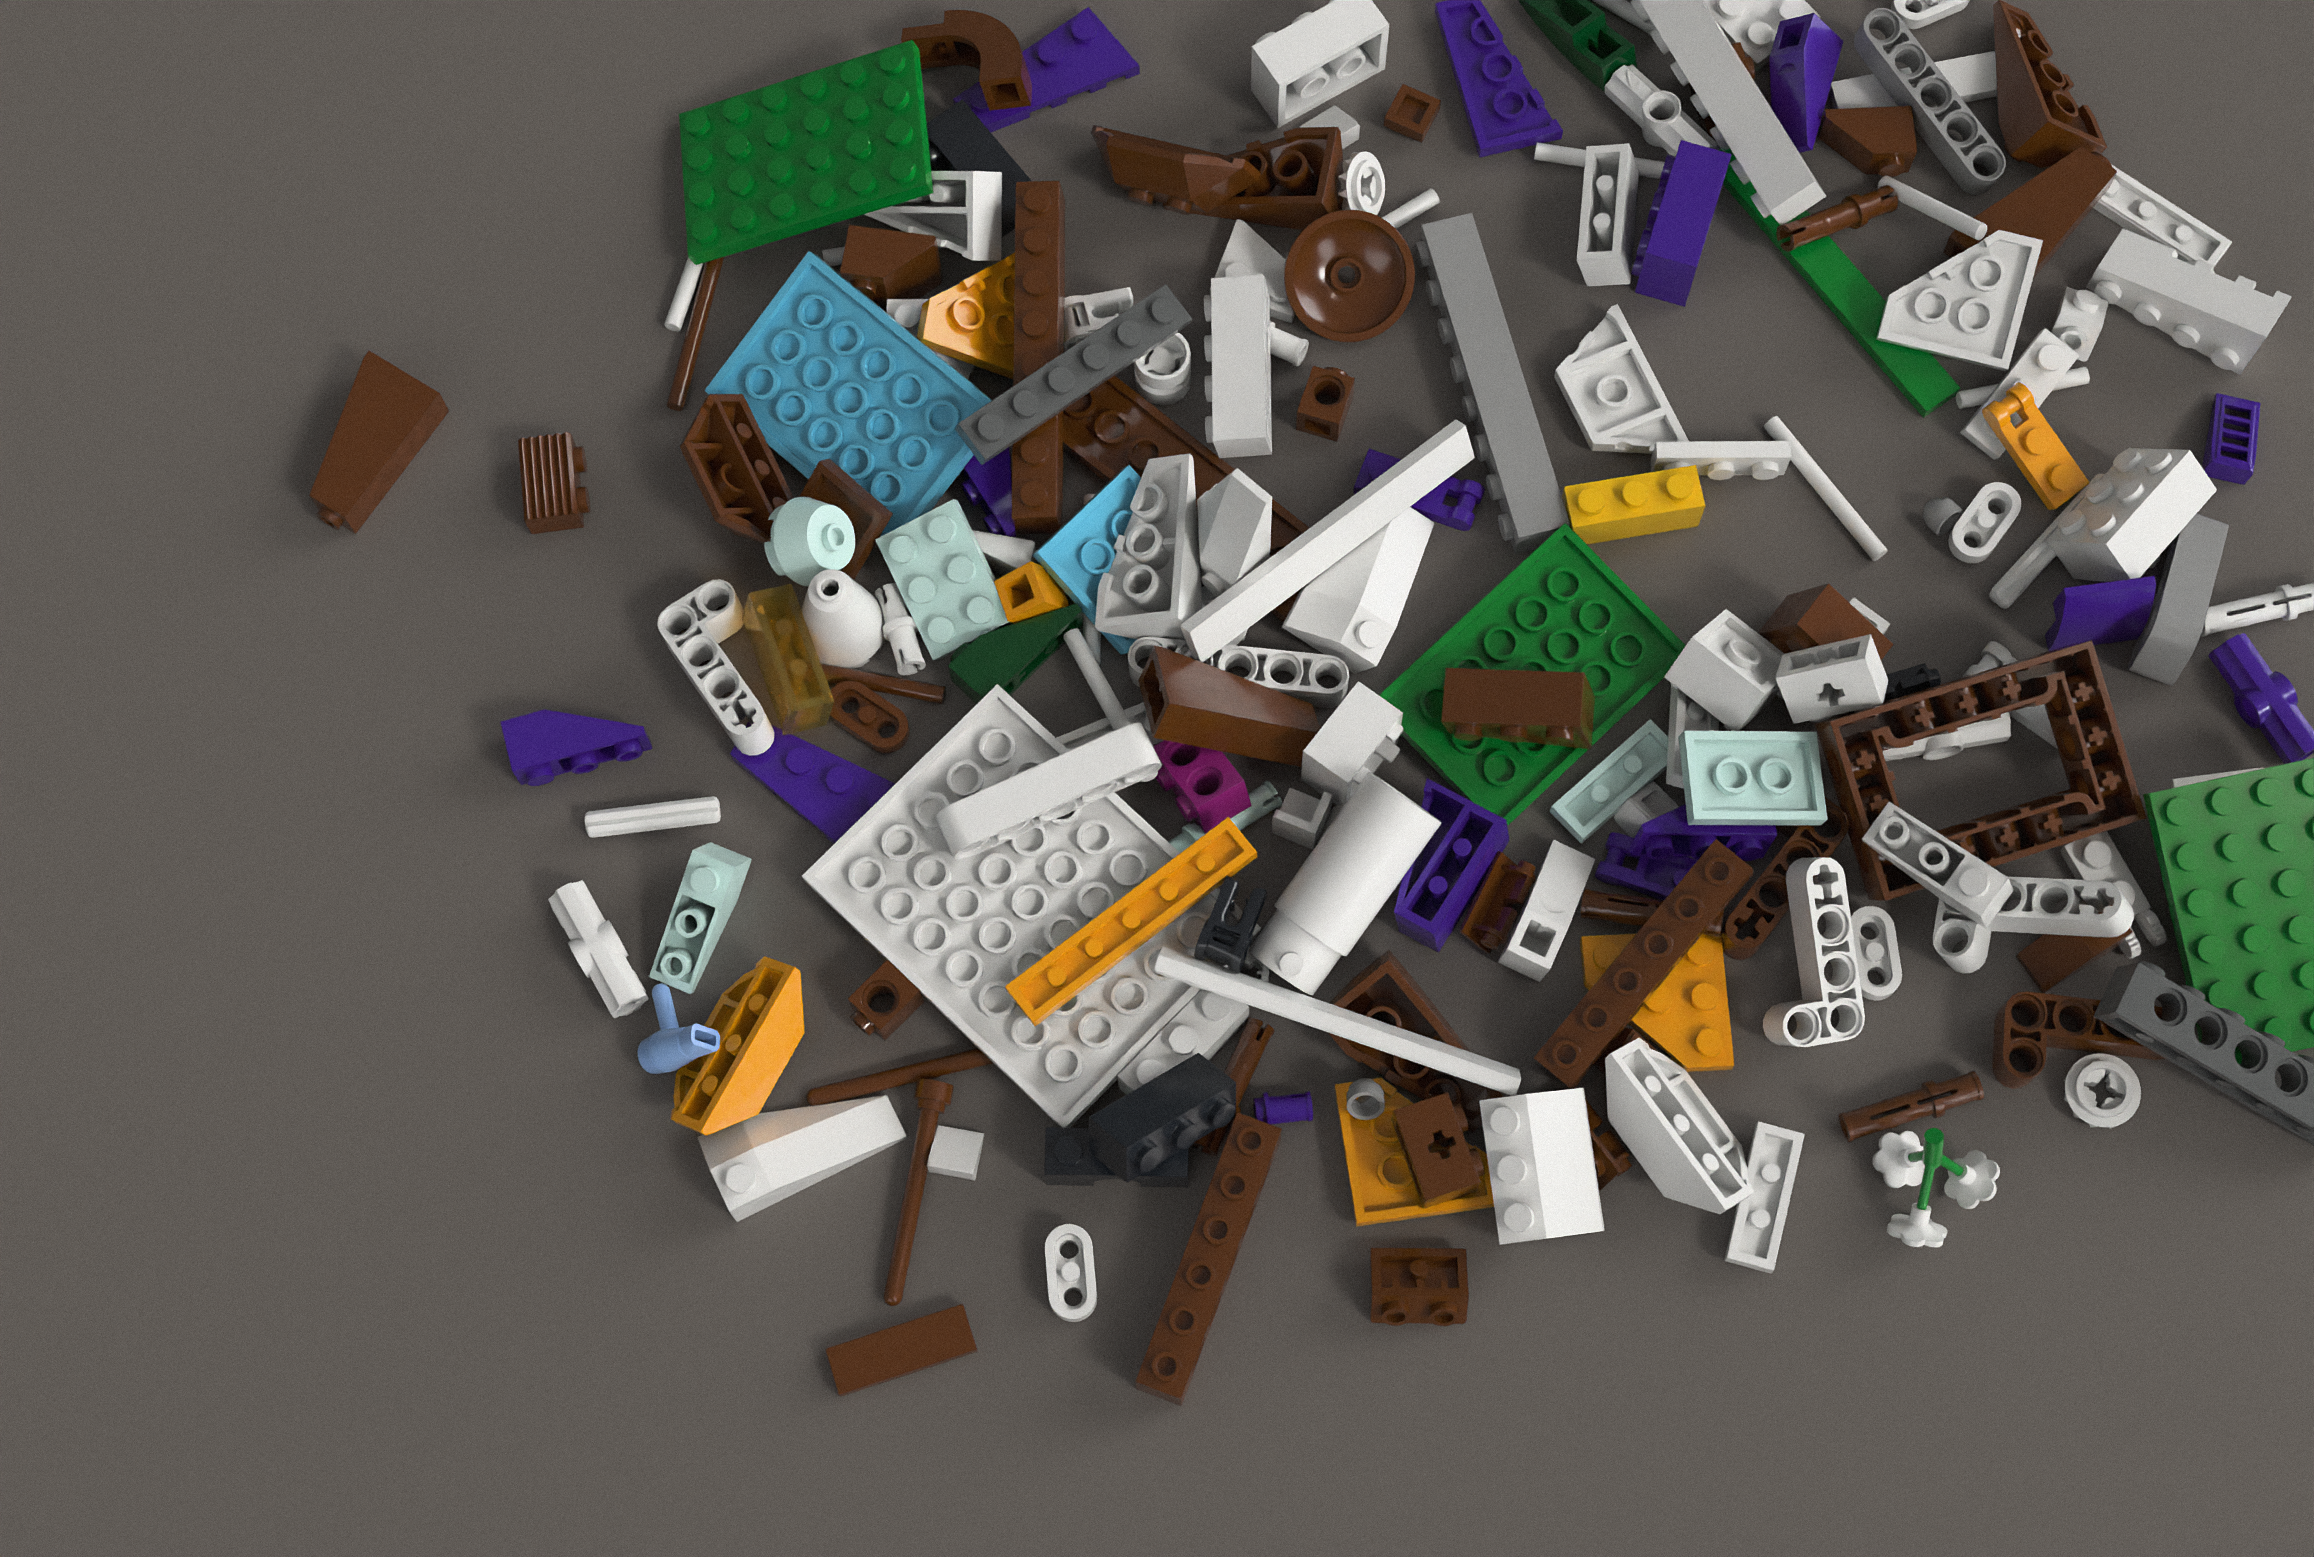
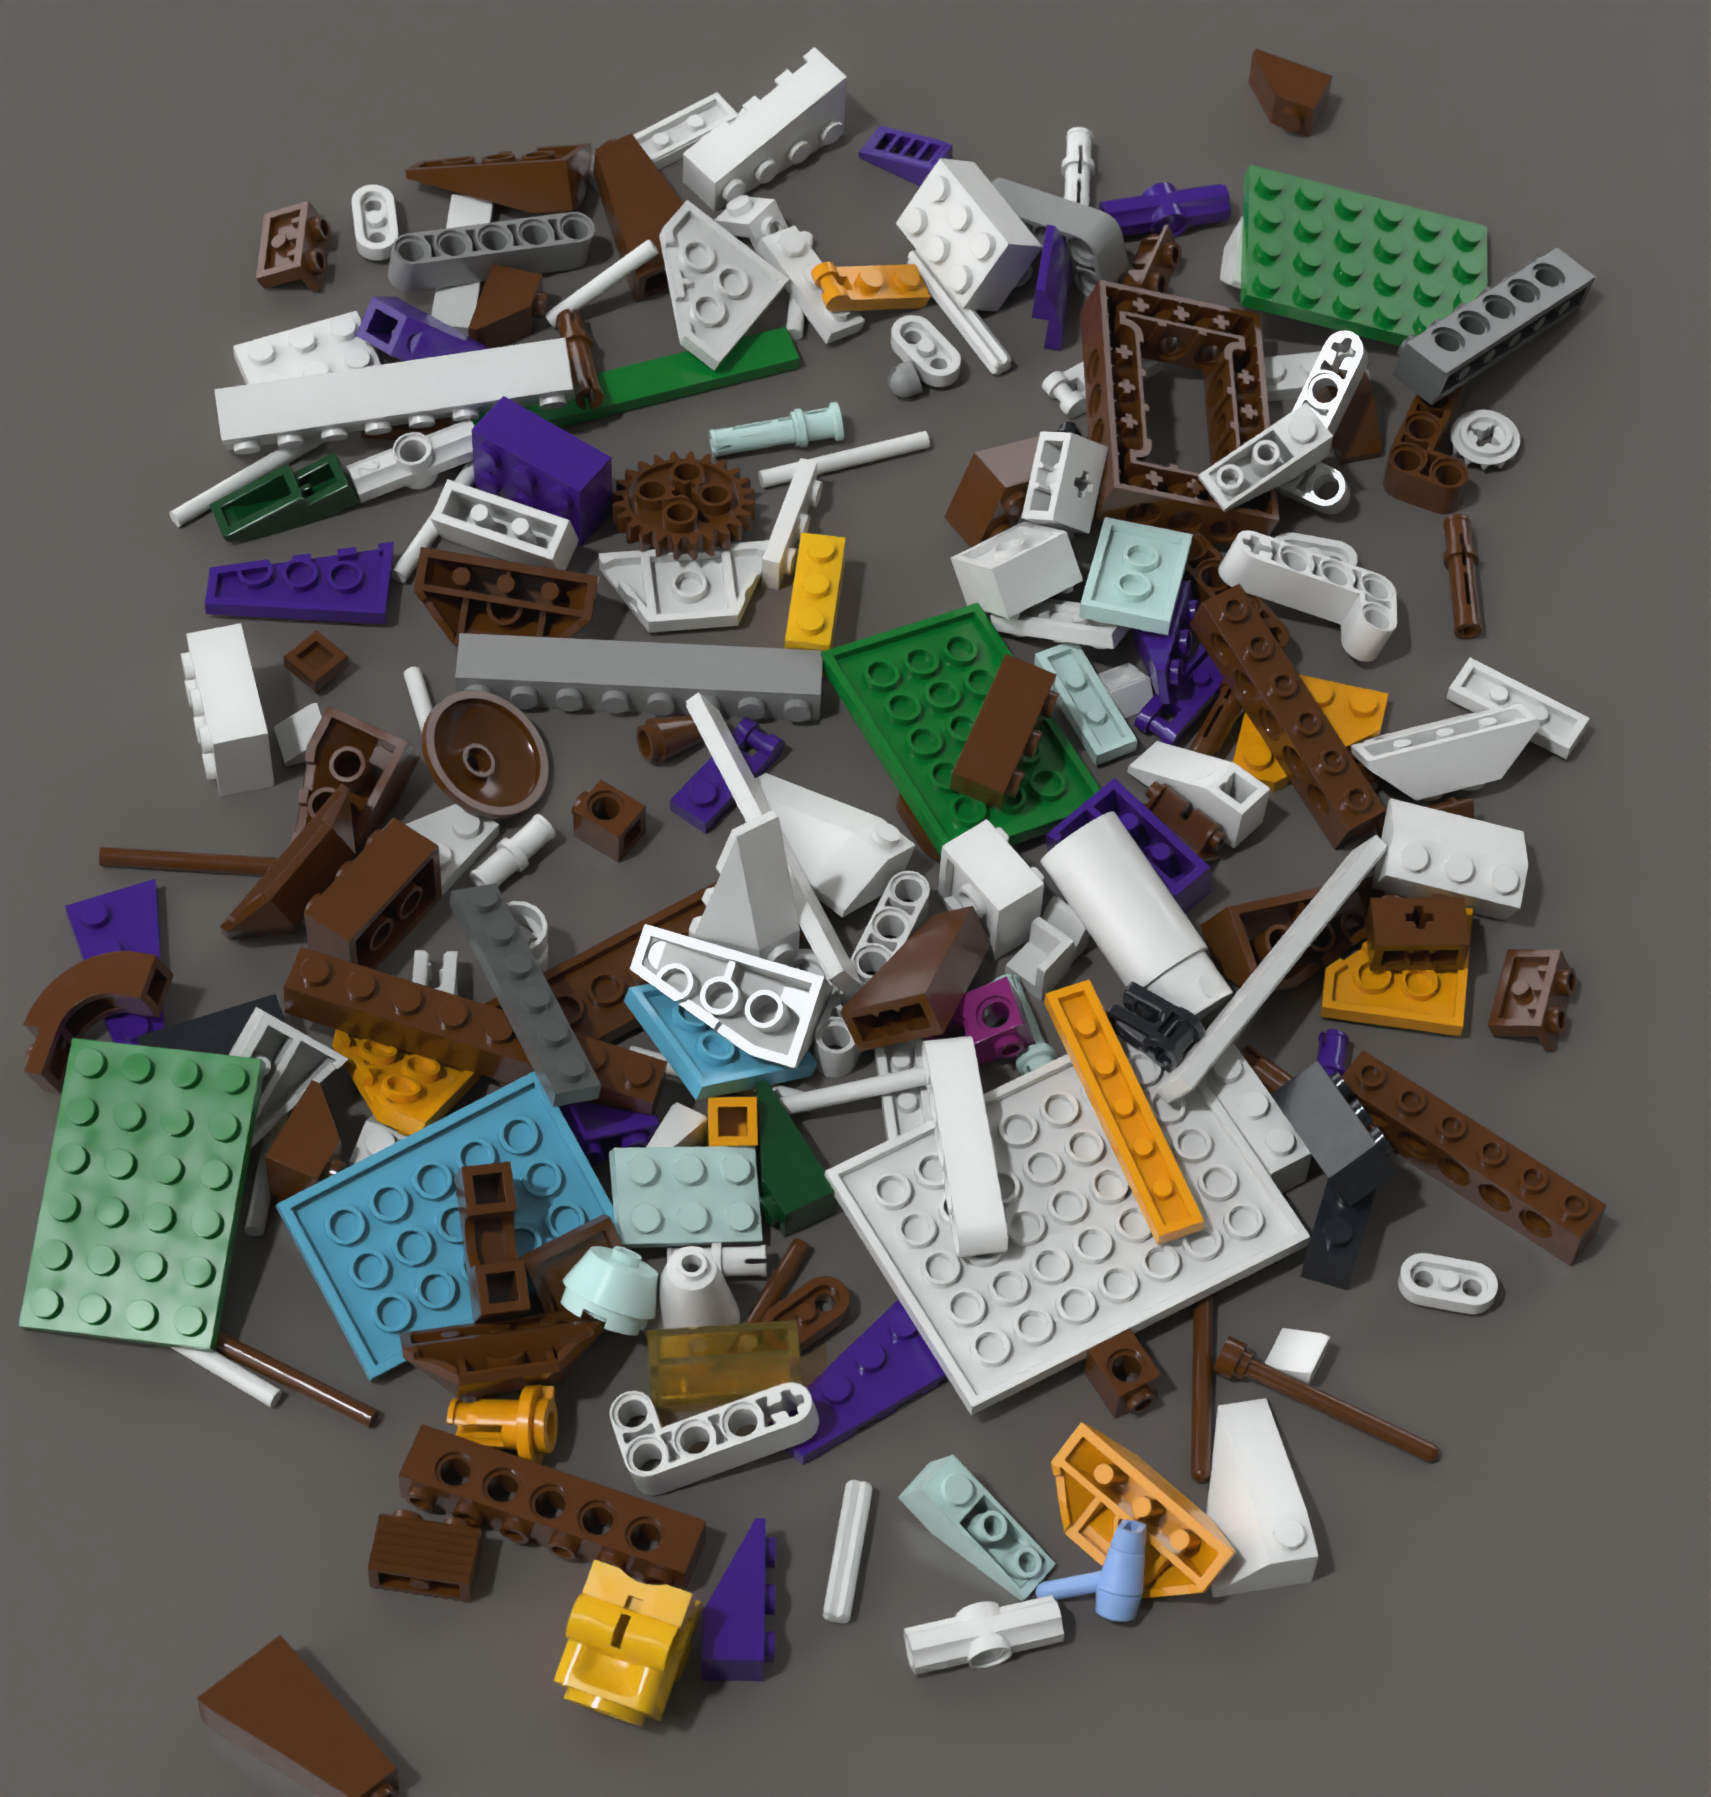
camera: 80 degrees left, 15 degrees down
reddish brown tile [826,1304,978,1397] -> none
white brick [1204,274,1272,458] -> none
white gear [1338,152,1385,215] -> none
light grey hinge [1346,1078,1385,1120] -> none
white plant [1872,1128,2000,1247] -> none
none -> reddish brown bar [99,847,278,875]
none -> reddish brown brick [304,818,442,970]
none -> reddish brown brick [398,1424,706,1591]
none -> reddish brown wedge [413,547,599,645]
none -> light orange piece [447,1385,558,1464]
none -> reddish brown arch [454,1161,531,1323]
none -> yellow piece [553,1559,704,1727]
none -> reddish brown gear [612,451,755,560]
none -> reddish brown cone [636,715,704,763]
none -> light aqua pin [709,402,844,458]
none -> reddish brown hinge [1122,224,1181,294]

